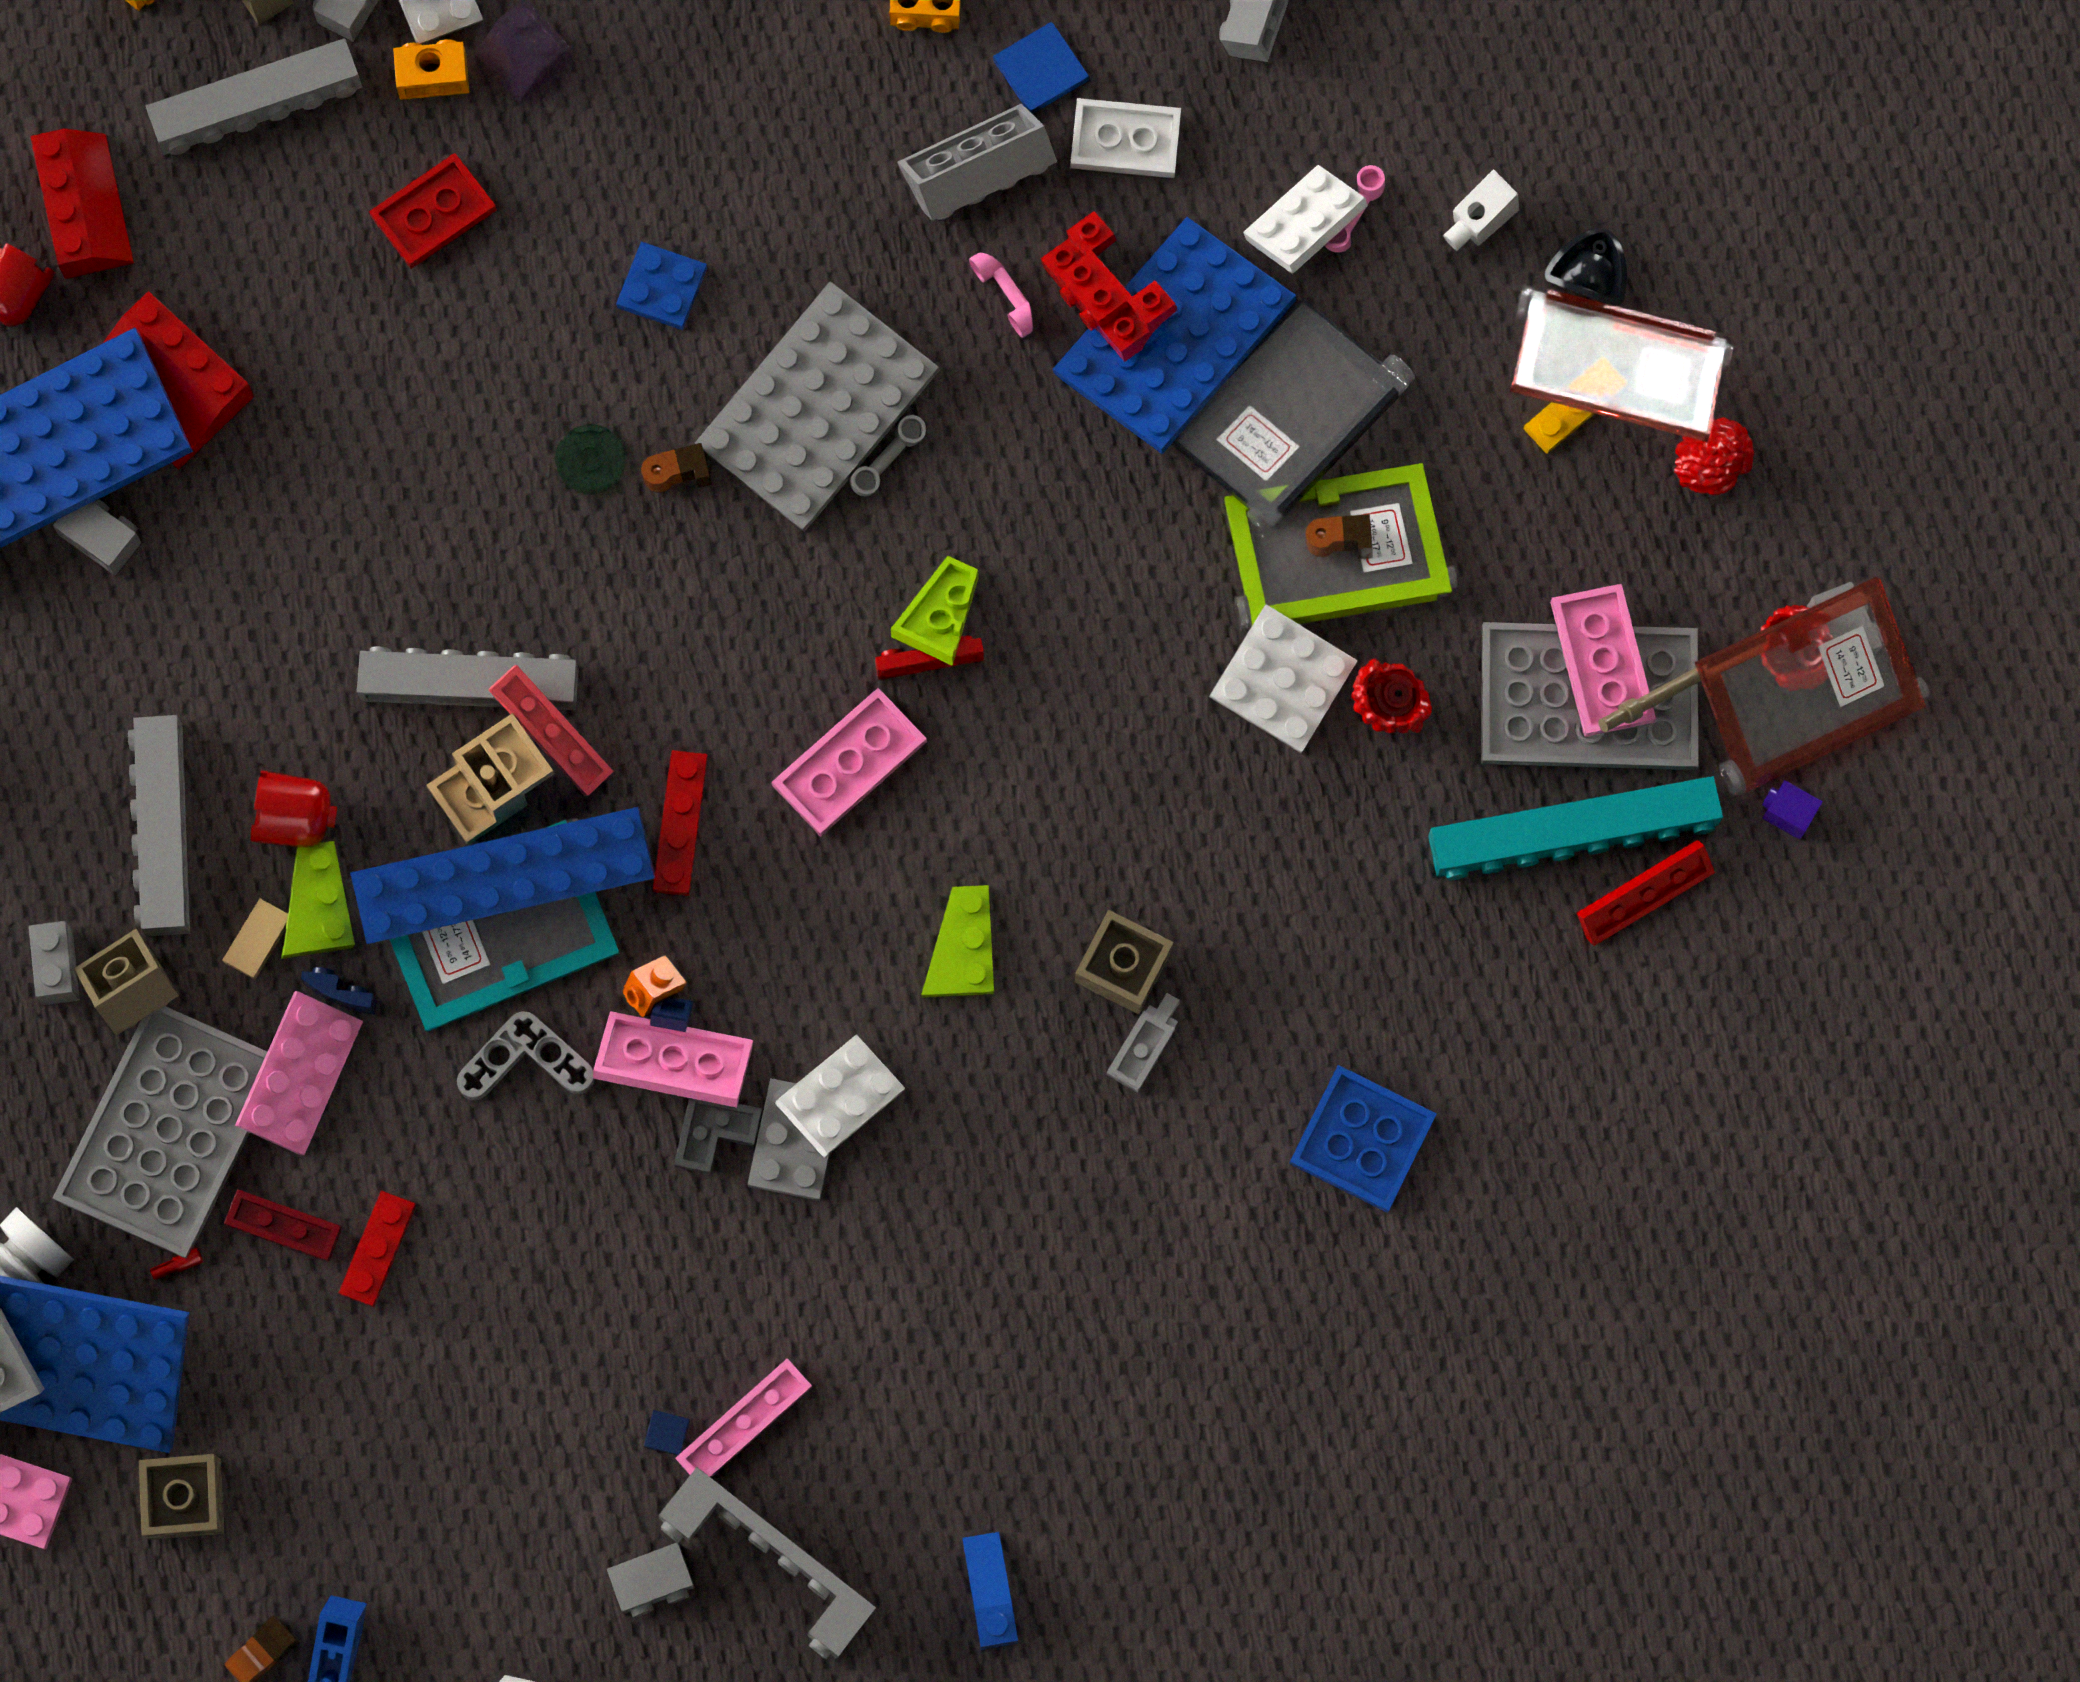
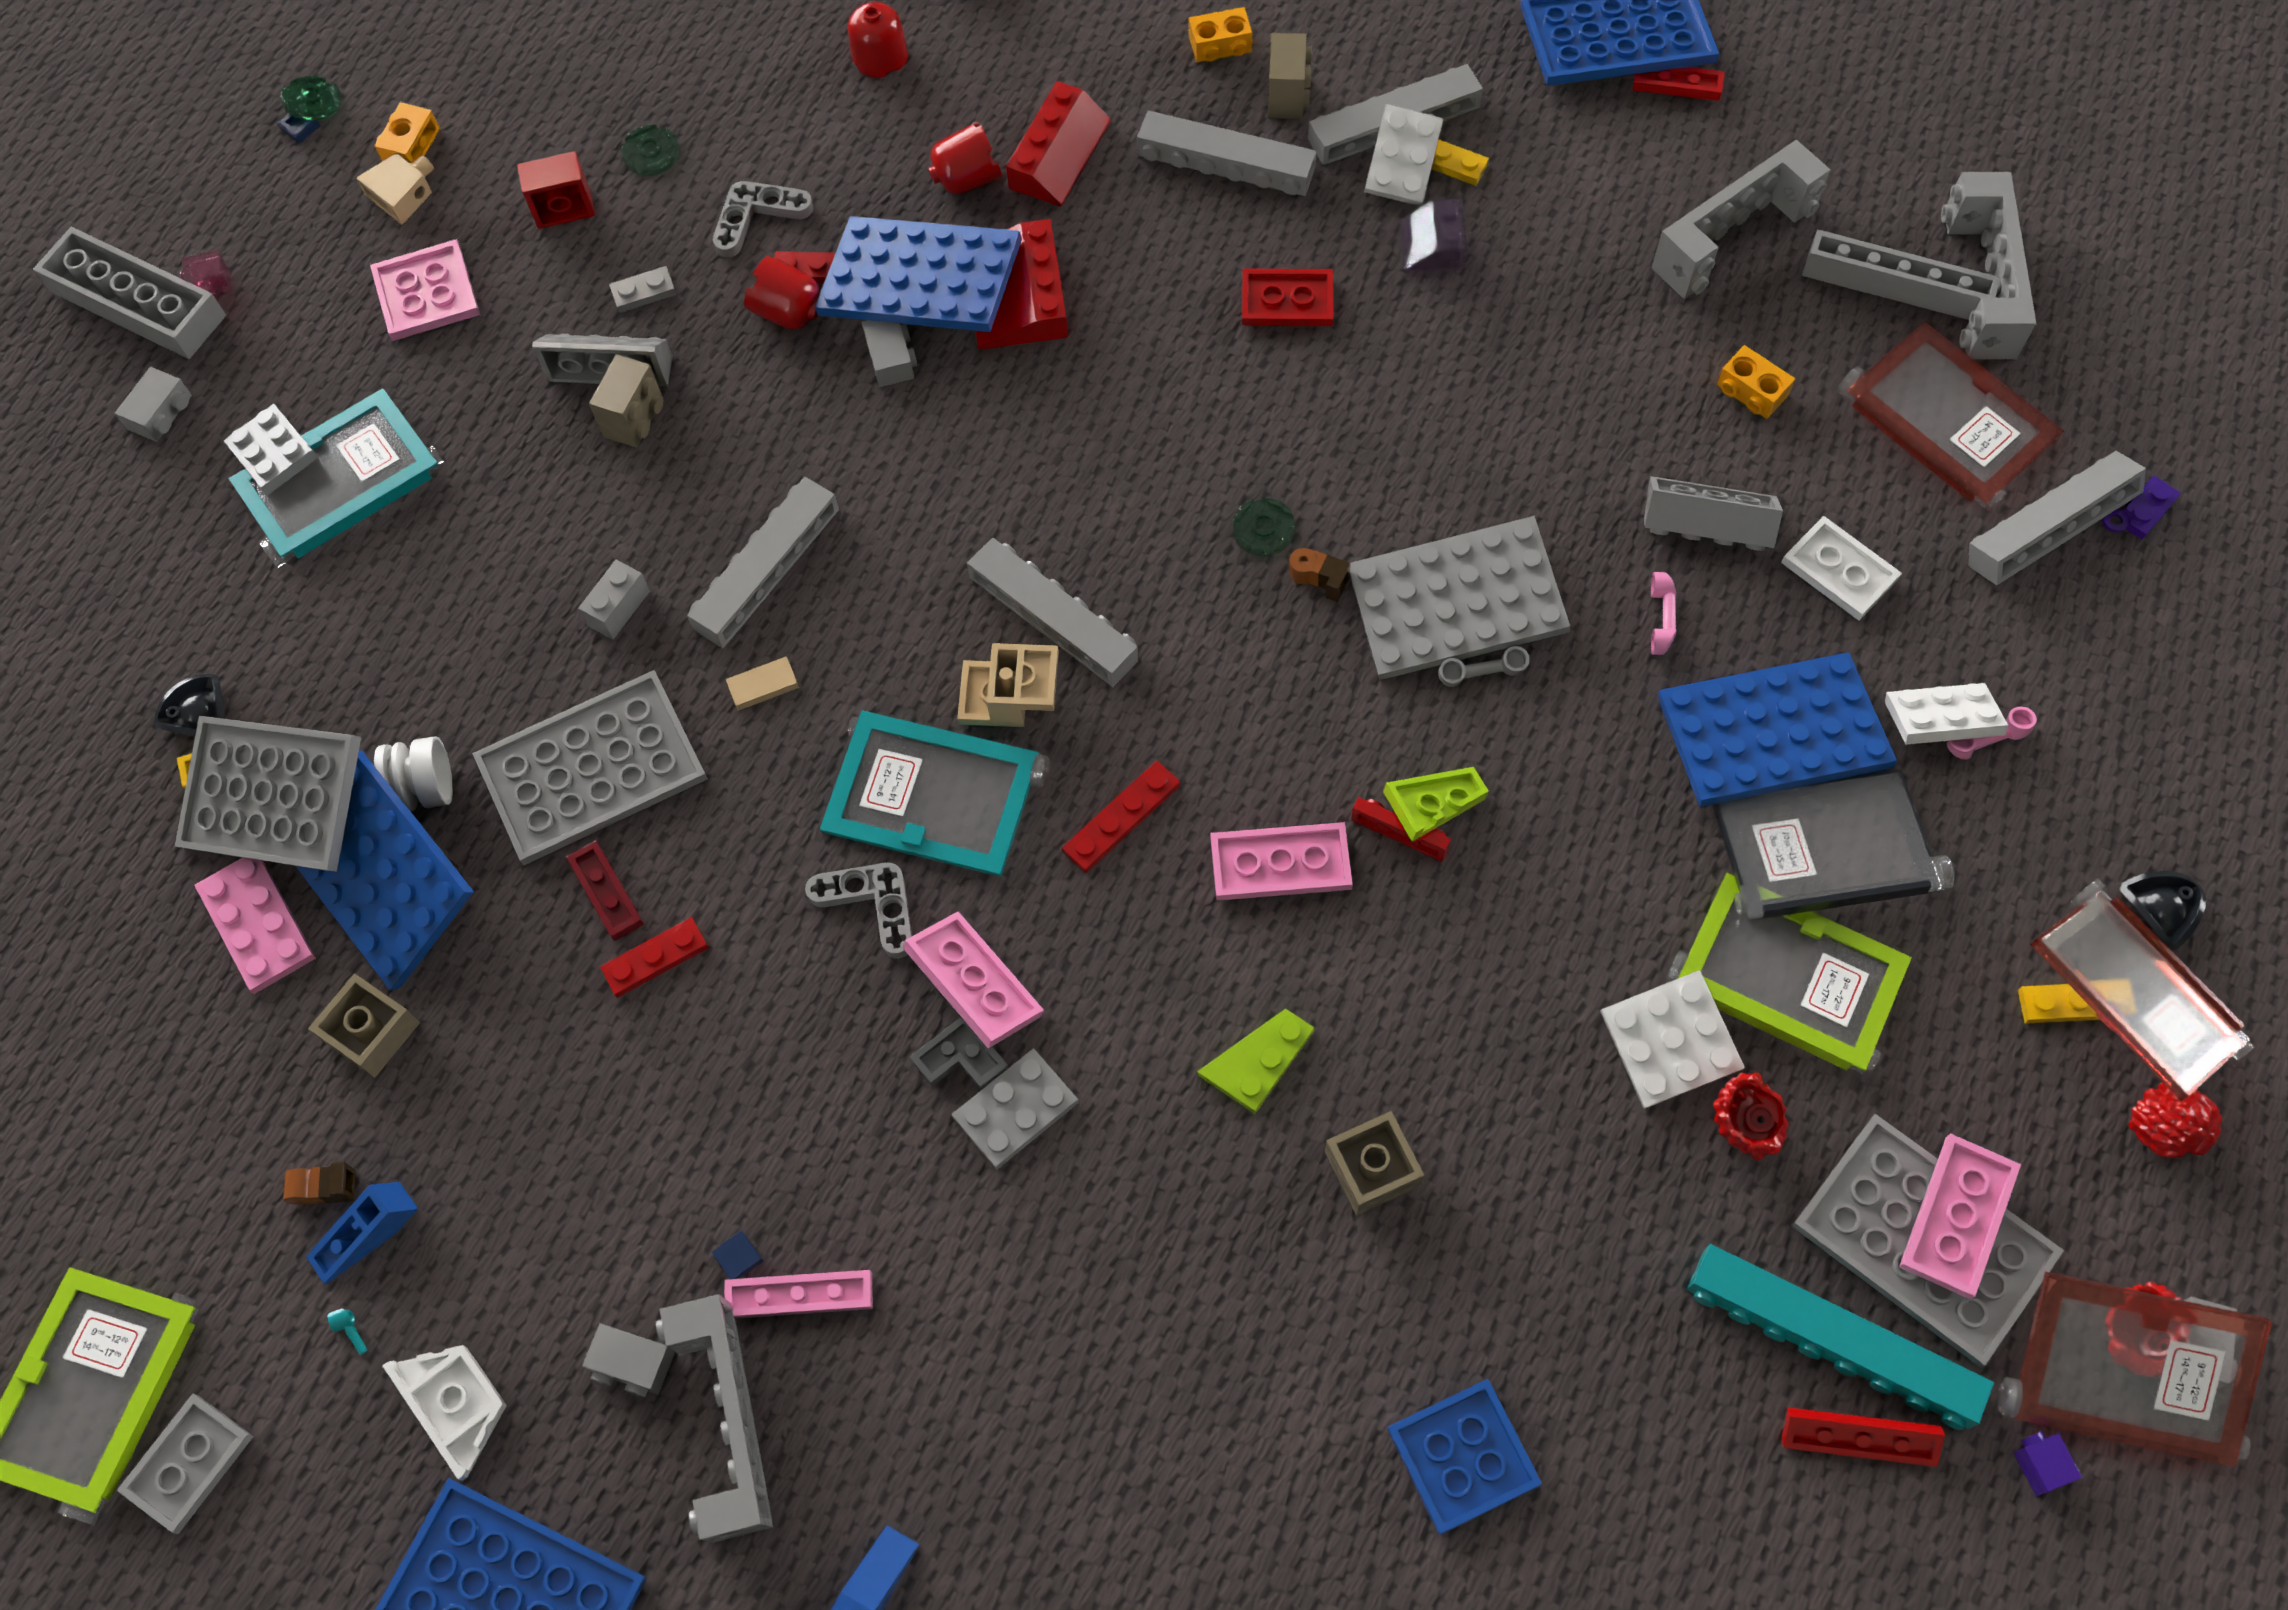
camera: 45 degrees right, 10 degrees down
dark tan brick [74,929,179,1036] -> none
red pin [150,1248,203,1280] -> none
bright pink plate [235,991,363,1155] -> none
red cylinder [250,770,338,847] -> none
lime wing [281,841,355,959] -> none
dark blue slope [301,967,377,1015] -> none
blue brick [350,807,655,944] -> none
light orange brick [393,39,469,100] -> none
coral plate [488,665,614,796] -> none
blue plate [616,242,707,330] -> none
orange bracket [622,955,686,1017] -> none
dark blue tile [650,997,694,1032] -> none
white plate [775,1034,905,1158] -> none
blue tile [993,22,1089,114] -> none
red bracket [1040,211,1178,362] -> none
light grey hinge [1106,993,1180,1093] -> none
leg [1305,514,1373,559] -> none
white torso [1443,169,1519,251] -> none
dark tan bar [1598,633,1761,732] -> none

